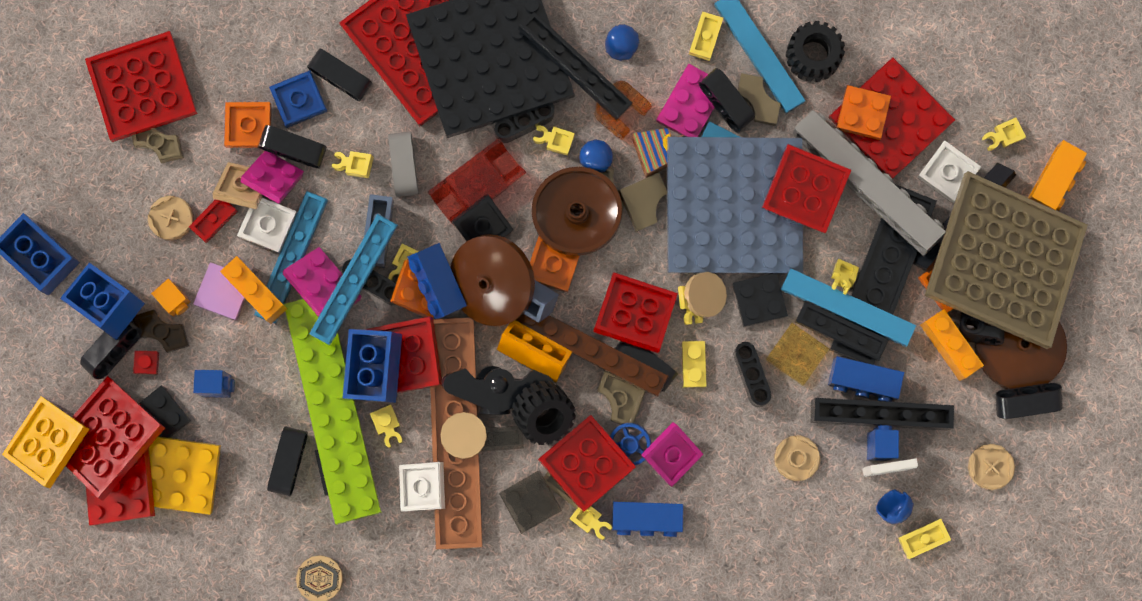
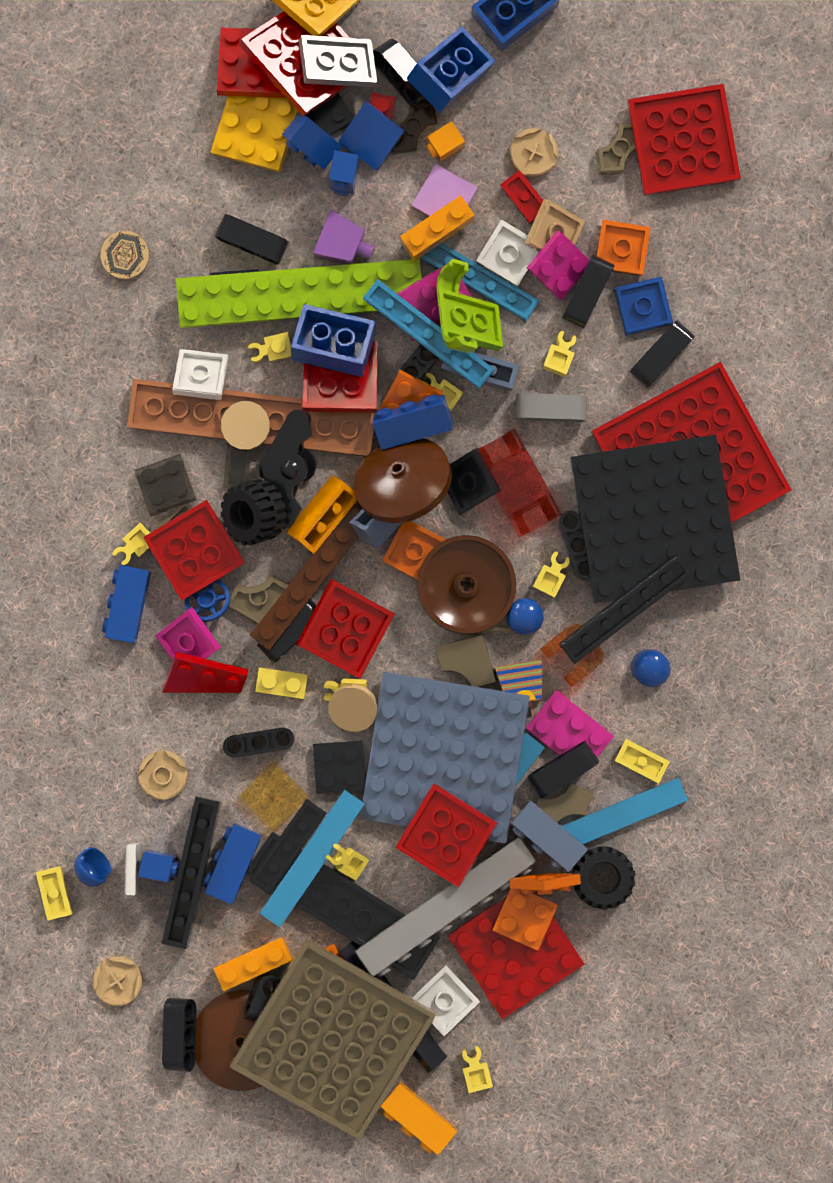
camera: 100 degrees right, 5 degrees up
none -> red wing [163,652,248,693]
none -> blue brick [282,113,343,169]
none -> plate [299,35,377,87]
none -> medium lavender torso [313,210,375,265]
none -> blue tile [338,101,406,171]
none -> lime piece [437,259,503,354]
none -> orange plate [509,872,581,895]
none -> sand blue brick [511,800,588,872]

